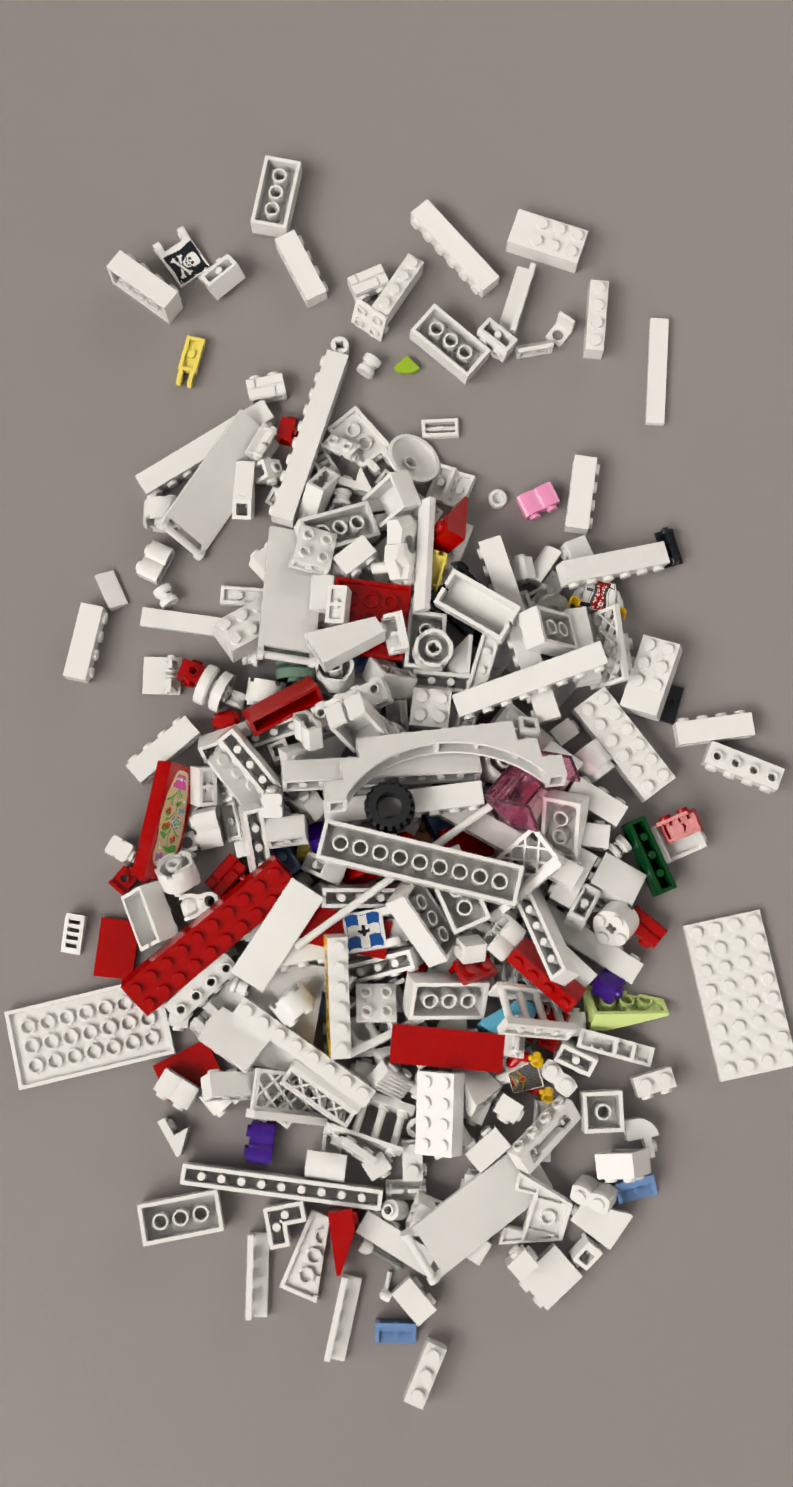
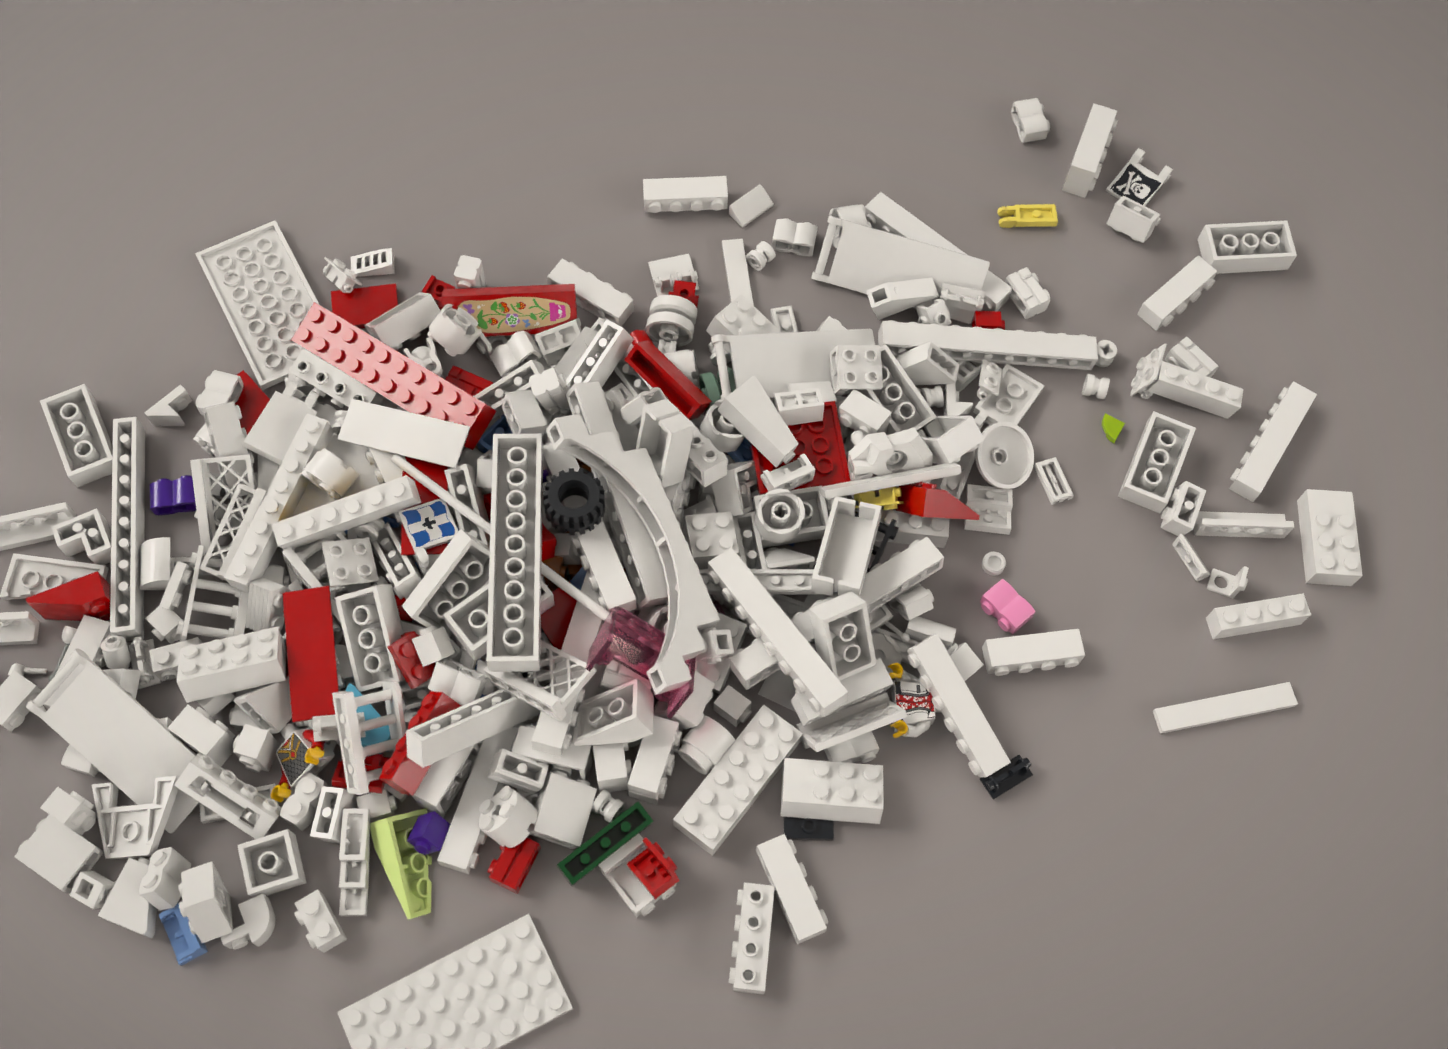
camera: 70 degrees right, 15 degrees down
none -> white hinge [323,257,362,293]
none -> white brick [1011,98,1050,143]

